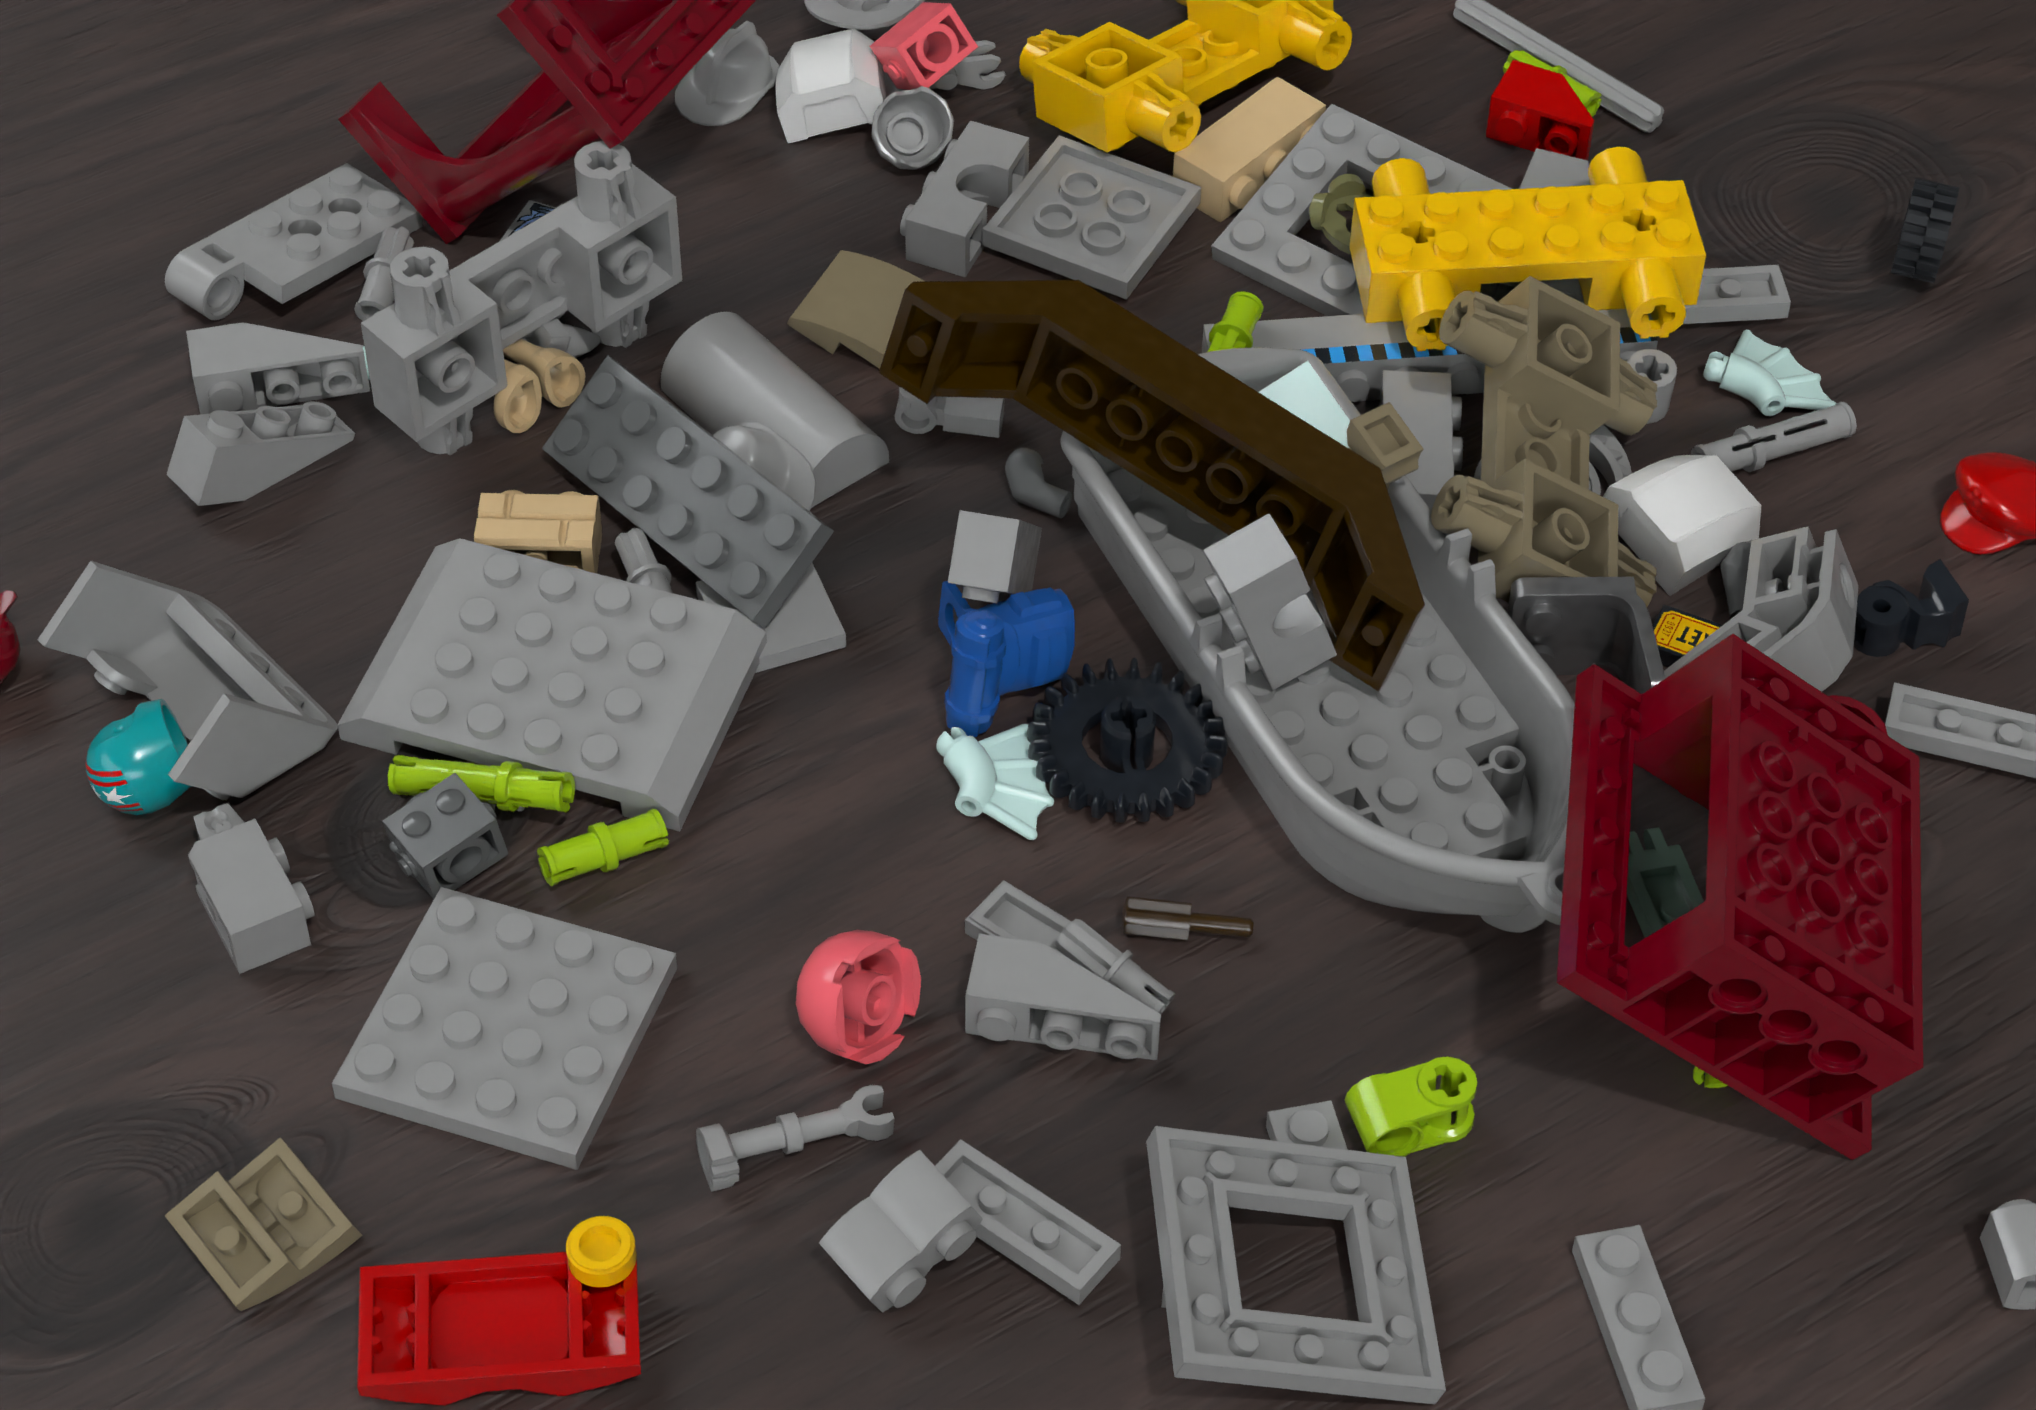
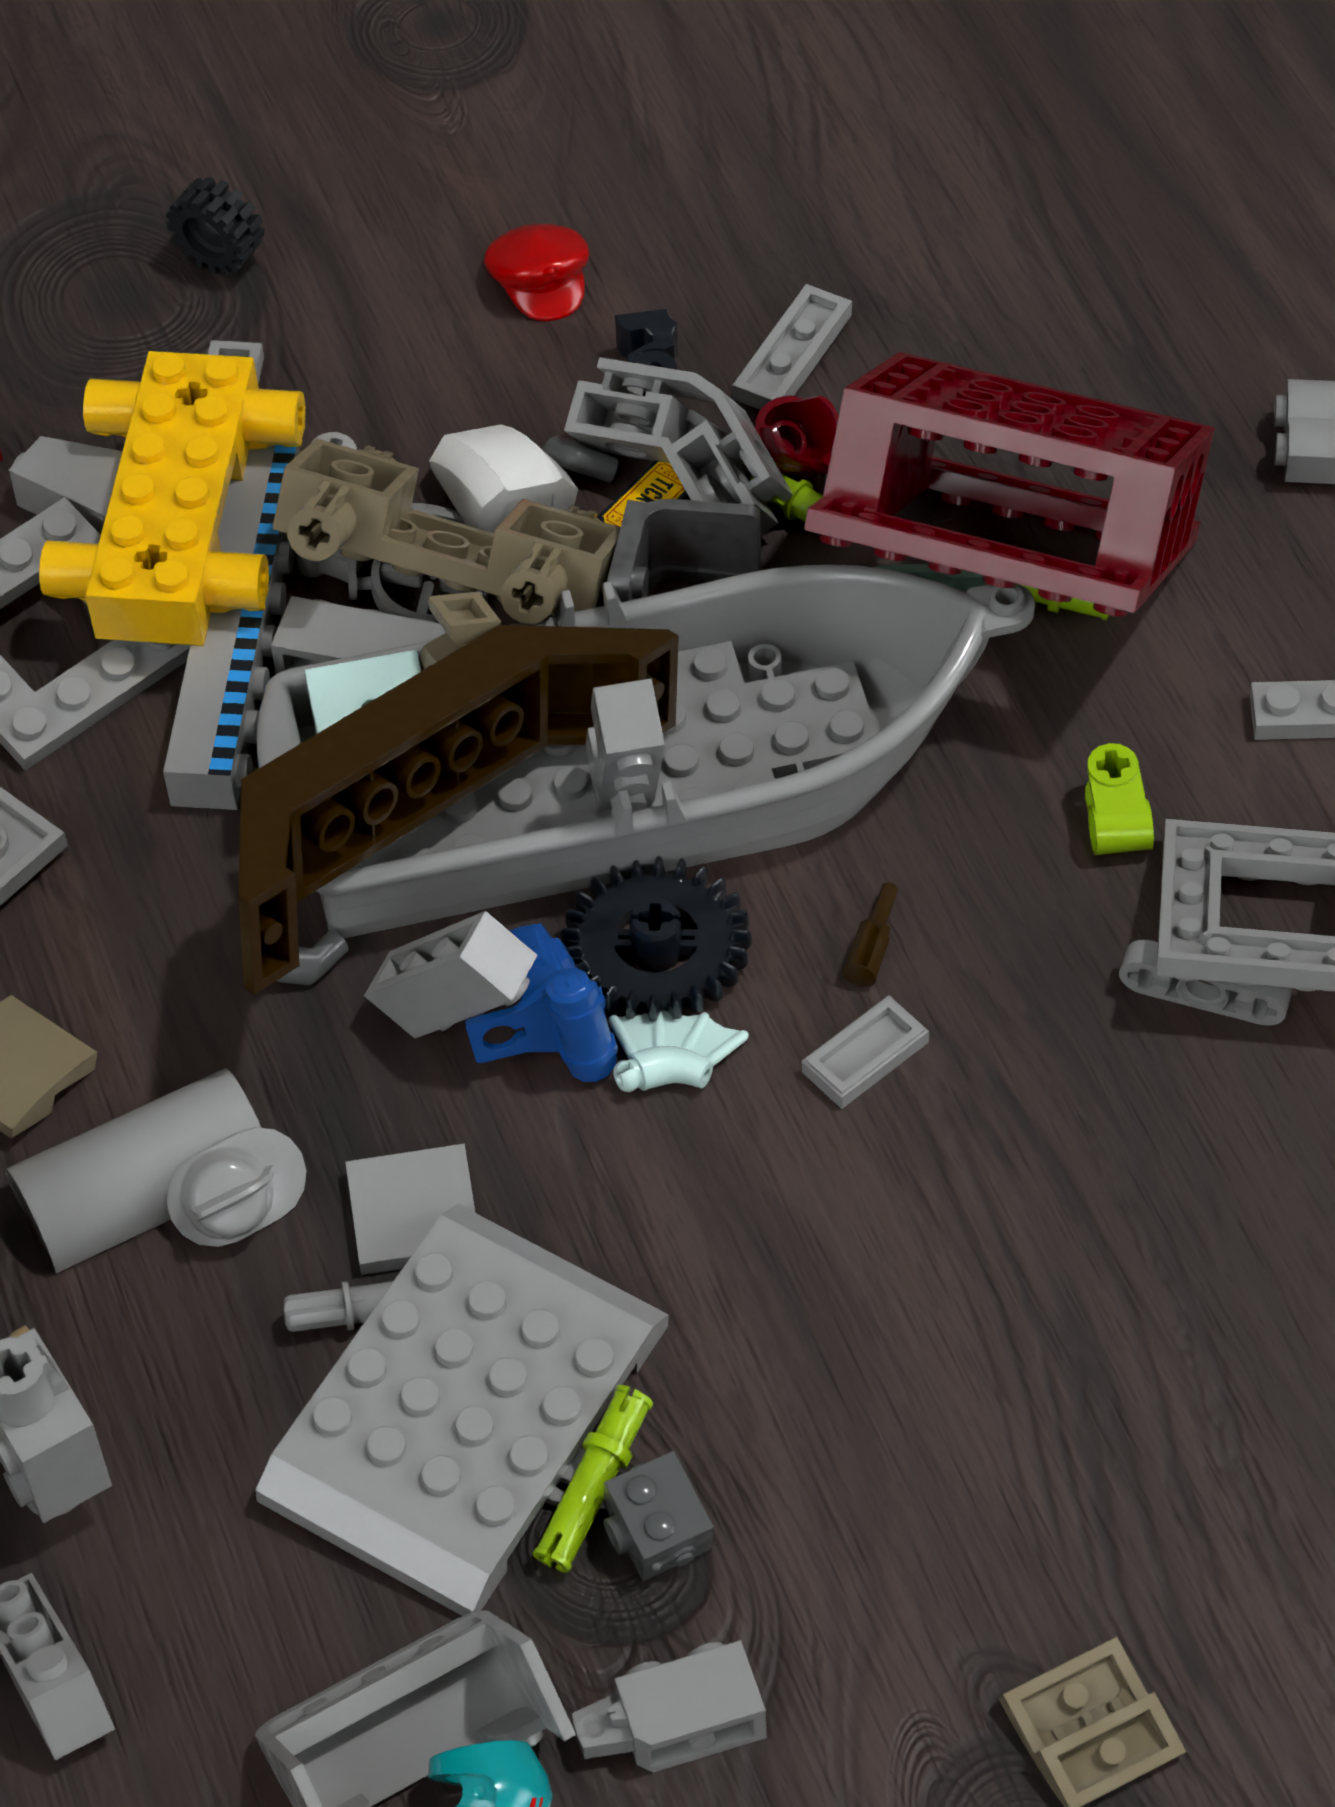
camera: 75 degrees left, 5 degrees up
light grey plate [332,887,677,1170] -> none
red slope [357,1251,641,1406] -> none
tan brick [474,490,602,574] -> none
lime pin [537,808,669,886] -> none
dark grey plate [542,355,834,628] -> none
yellow tile [566,1216,637,1287] -> none
light grey piece [696,1085,895,1192] -> none
coral cylinder [796,930,921,1065] -> none
light grey brick [819,1150,983,1313] -> none
light grey bar [894,387,1005,438] -> none
light grey plate [935,1139,1121,1305] -> none
light grey slope [965,933,1161,1060] -> none
light grey axle [1055,919,1176,1014] -> none
lime axle [1207,291,1264,352] -> none
light grey plate [1266,1100,1348,1150] -> none
olive piece [1309,174,1372,255] -> none
light grey pin [1690,402,1857,472] -> none
light aqua arm [1703,330,1836,416] -> none

